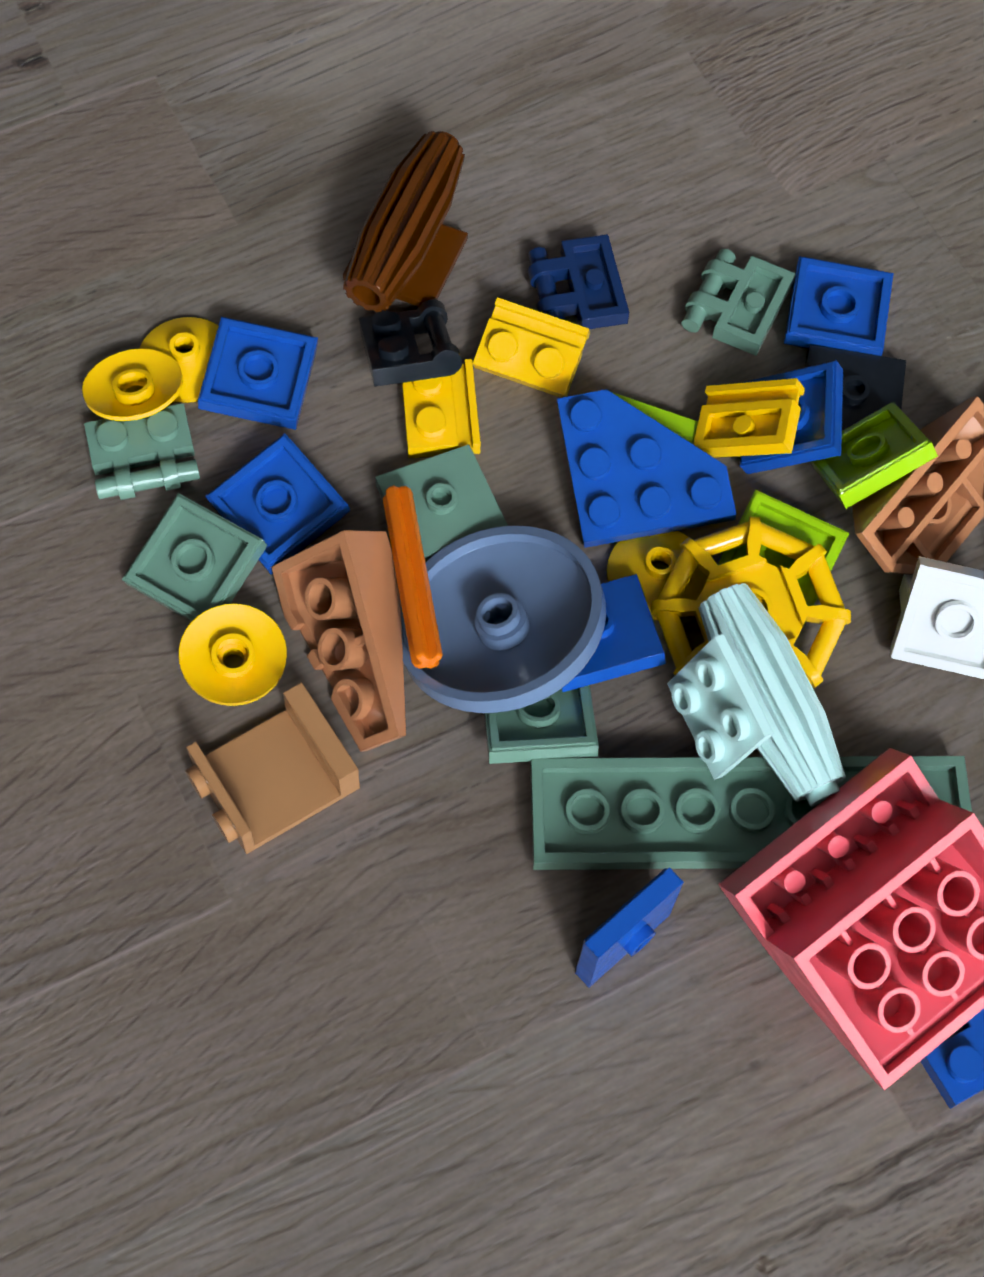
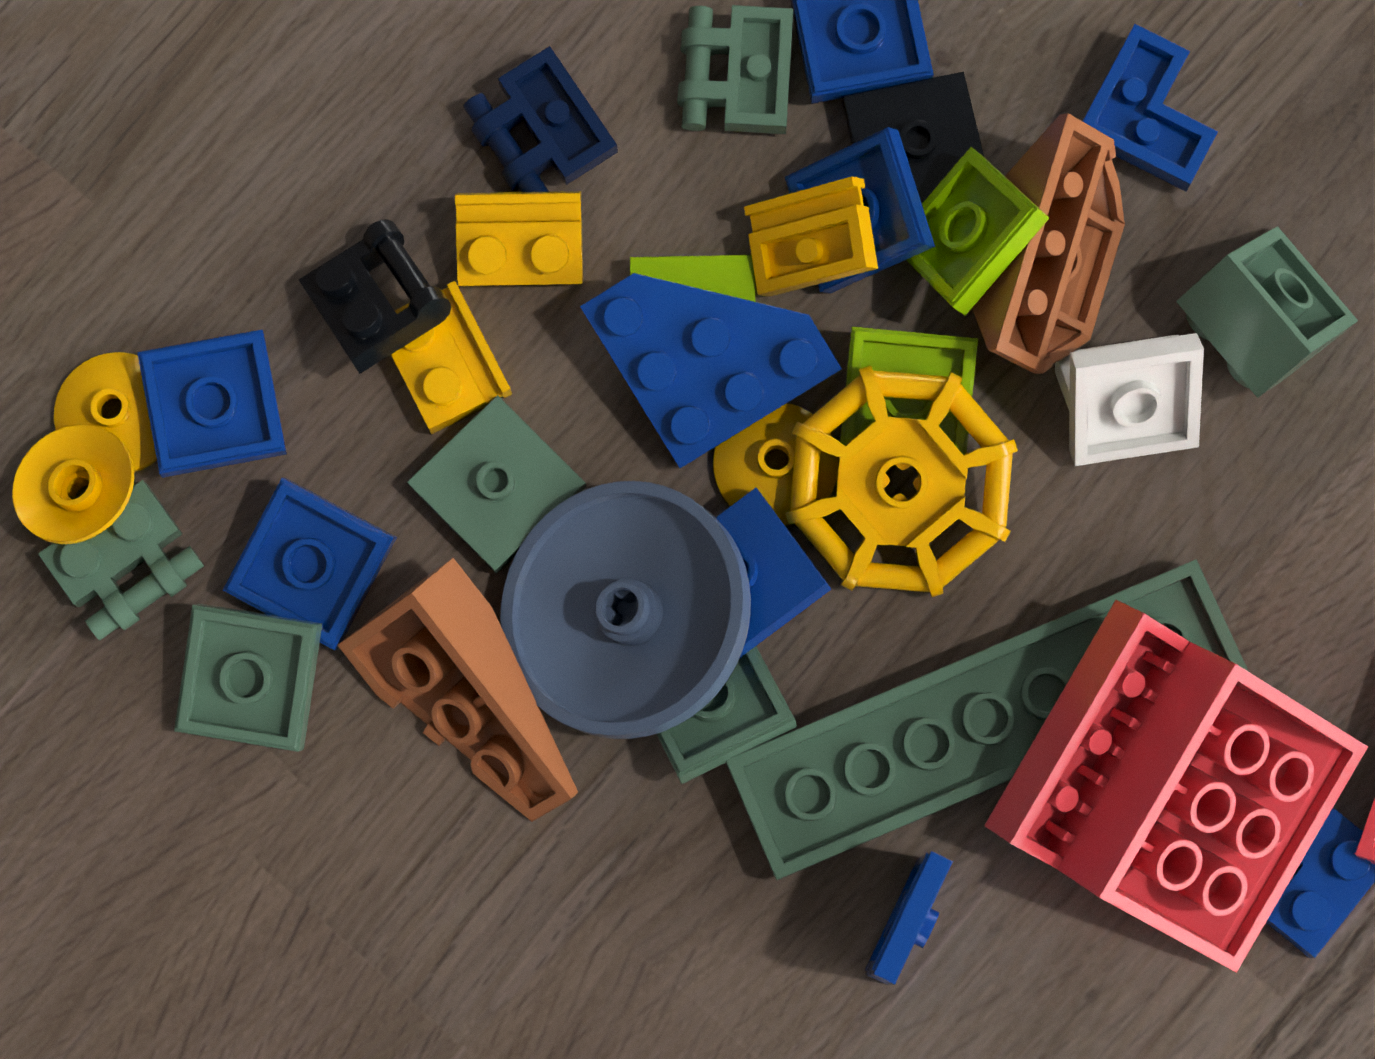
camera: 15 degrees left, 15 degrees up
yellow dish [179,604,287,706] -> none
medium nougat panel [185,682,360,855] -> none
reddish brown plate [343,131,468,312] -> none
orange axle [383,485,443,669] -> none
light aqua plate [667,583,846,807] -> none

